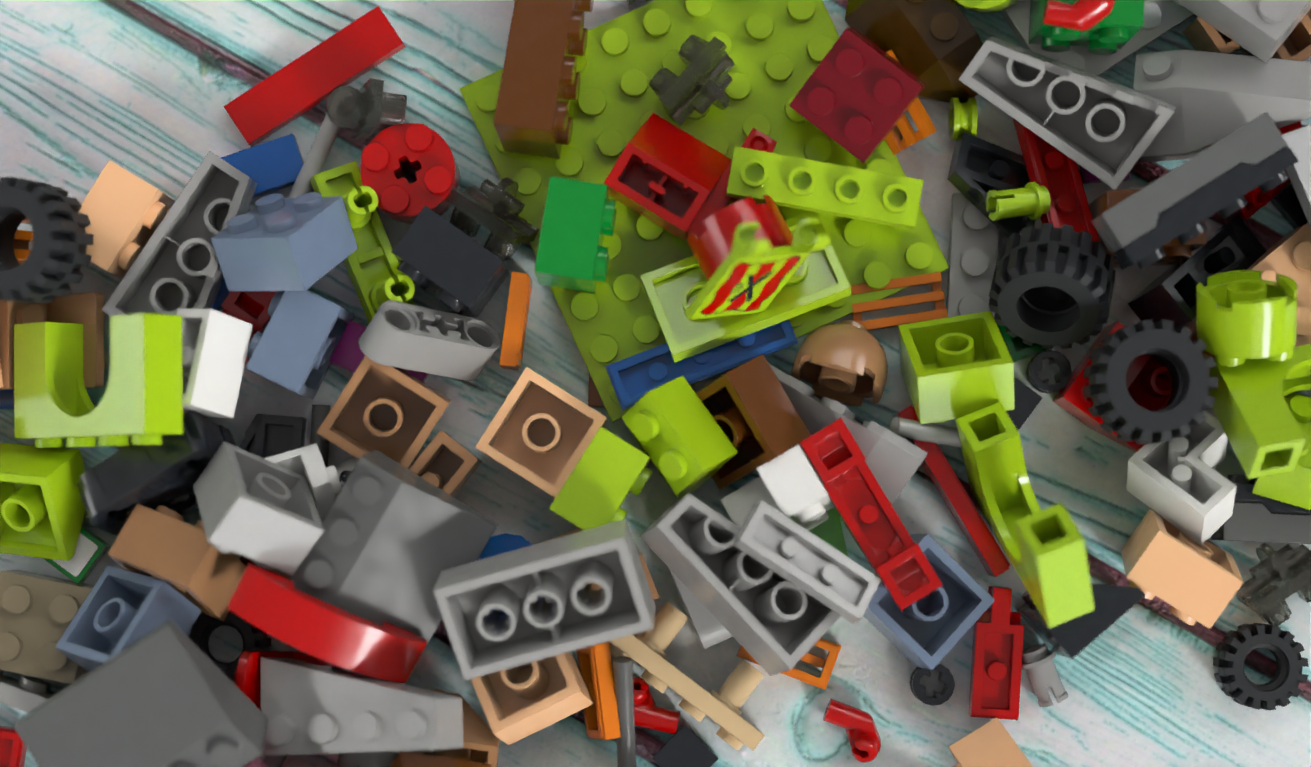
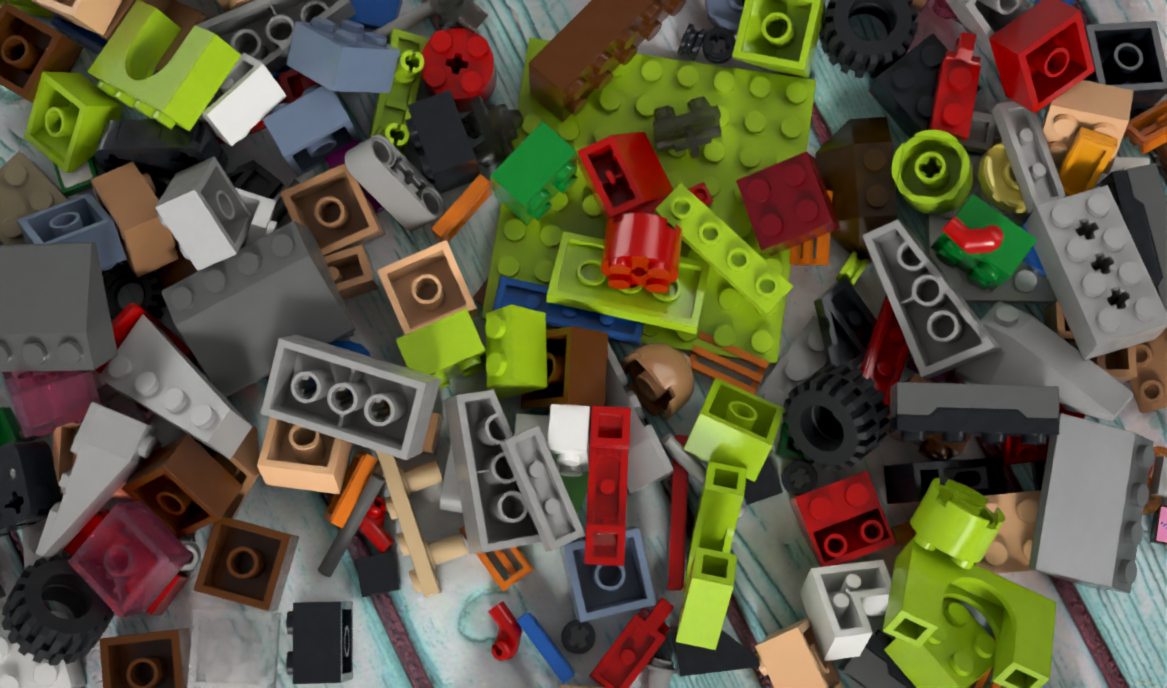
camera: 40 degrees right, 5 degrees down
red slope [227,562,427,684] -> none
lime flag [685,217,831,320] -> none
lime pin [986,182,1051,221] -> none
black tyre [1083,319,1218,444] -> none
none -> blue tile [517,612,575,684]

